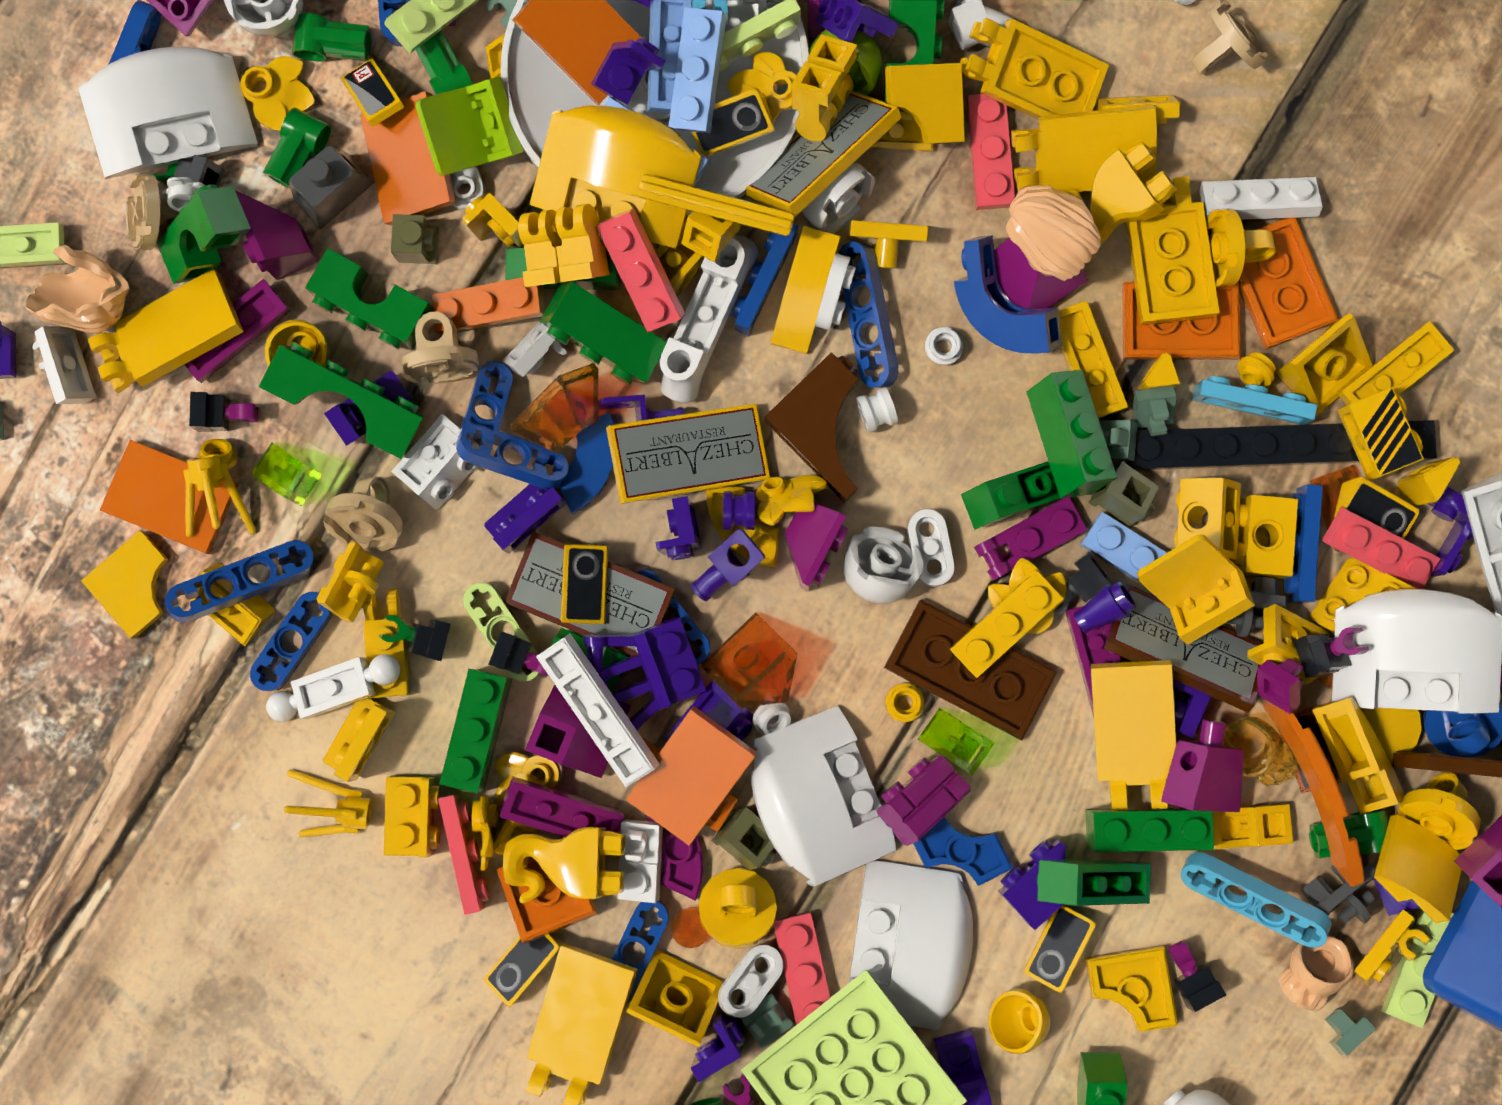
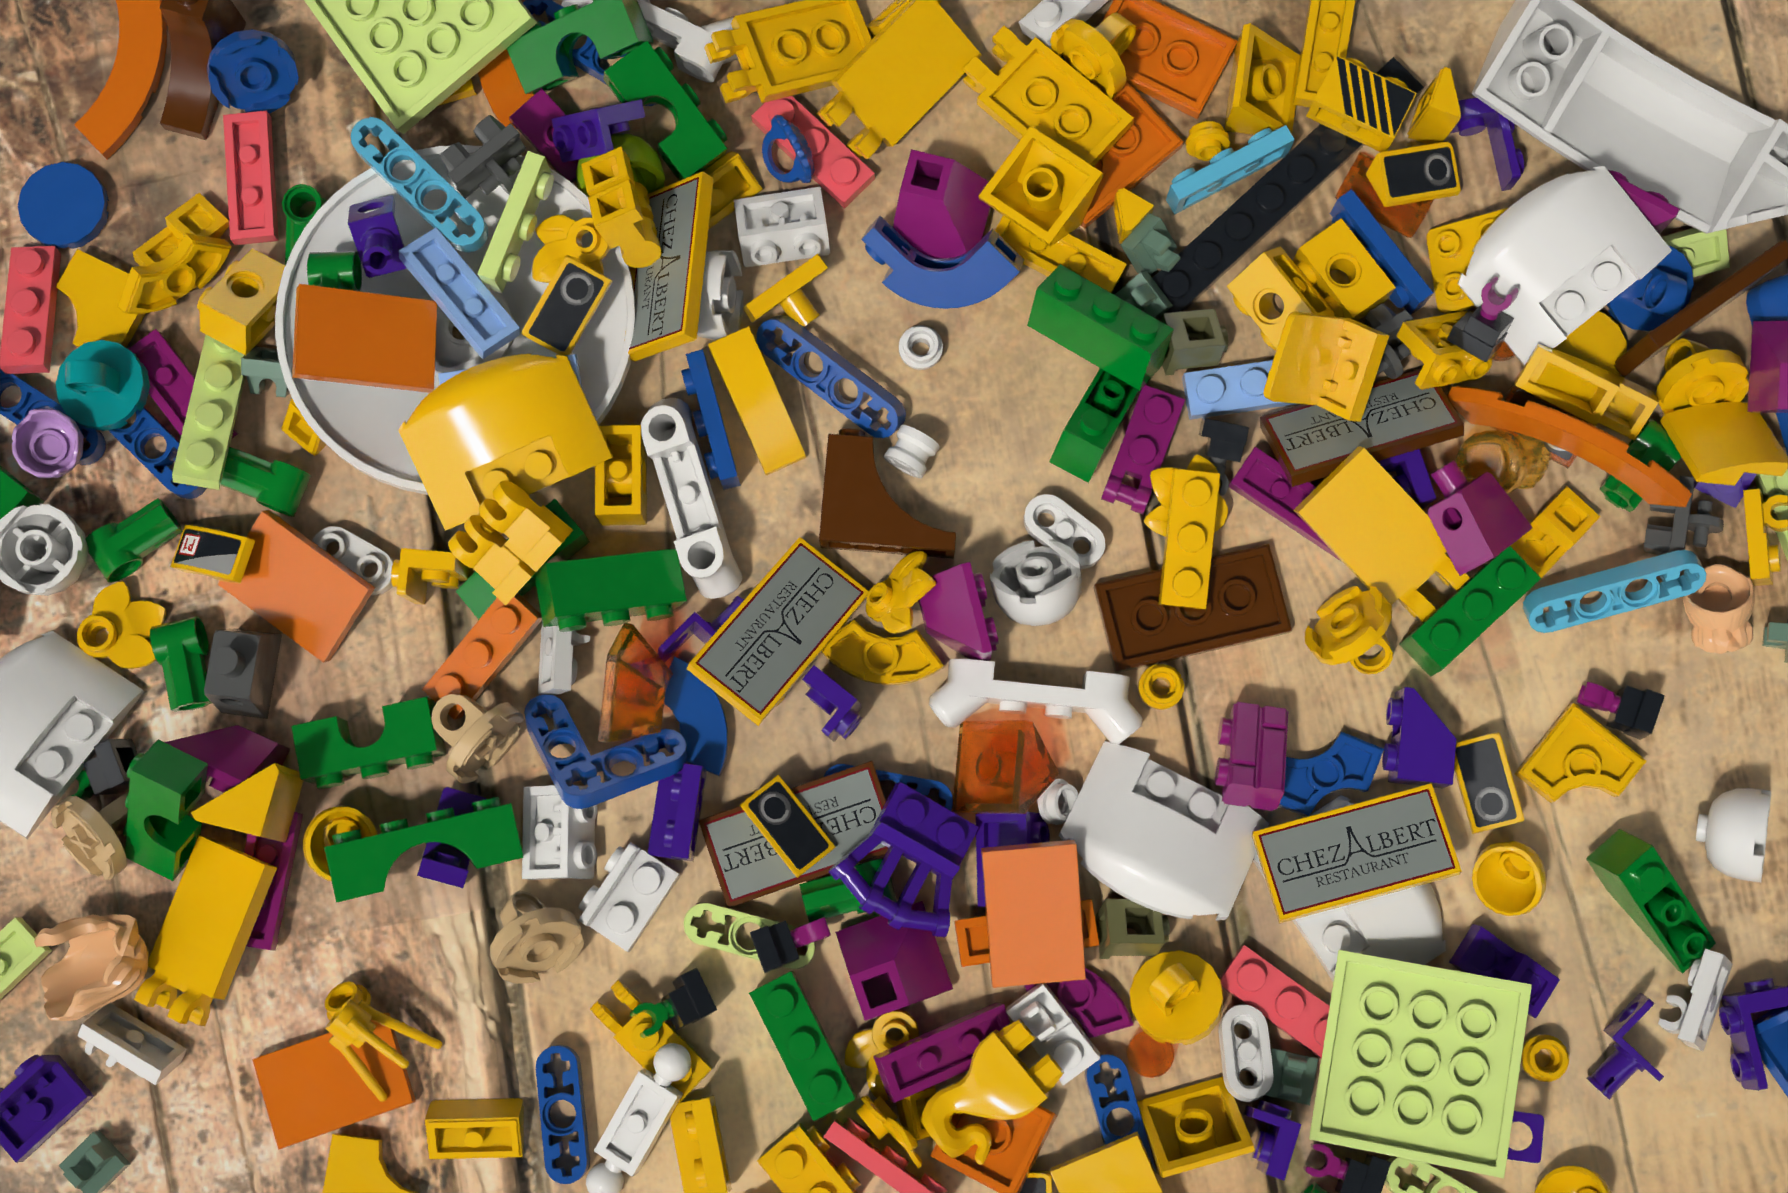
camera: 40 degrees left, 5 degrees down
white plate [162,177,205,212] -> none
blue beam [165,540,314,623] -> none
black piece [189,392,259,432] -> none
clear neon green slope [251,442,322,506] -> none
yellow hips [316,542,384,623] -> none
olive brick [391,214,439,264] -> none
lime bracket [416,76,524,176] -> none
white plate [536,634,660,787] -> none
dark purple bracket [590,38,666,105] -> none
coral plate [596,208,685,332] -> none
yellow axle [638,174,794,236] -> none
light blue plate [669,7,727,134] -> none
yellow brick [681,190,741,263] -> none
dark purple bracket [691,529,765,602] -> none
dark purple wheel [723,491,755,530] -> none
white plate [815,253,856,330] -> none
yellow tile [885,63,965,144] -> none
clear neon green slope [918,708,995,776] -> none
light nougat hair [1006,185,1101,281] -> none
green brick [1037,859,1151,906] -> none
yellow hips [1063,142,1177,244] -> none
dark purple cone [1074,581,1136,633] -> none
magenta tile [1257,658,1303,714] -> none
coral plate [1321,506,1441,589] -> none
none -> yellow slope [191,763,303,843]
none -> white bracket [578,842,680,952]
none -> white bracket [734,187,830,267]
none -> blue piece [762,115,815,183]
none -> white plate [929,659,1143,744]
none -> yellow slope [978,126,1103,247]
none -> light grey tile [1252,783,1462,924]
none -> yellow tile [1305,586,1393,675]

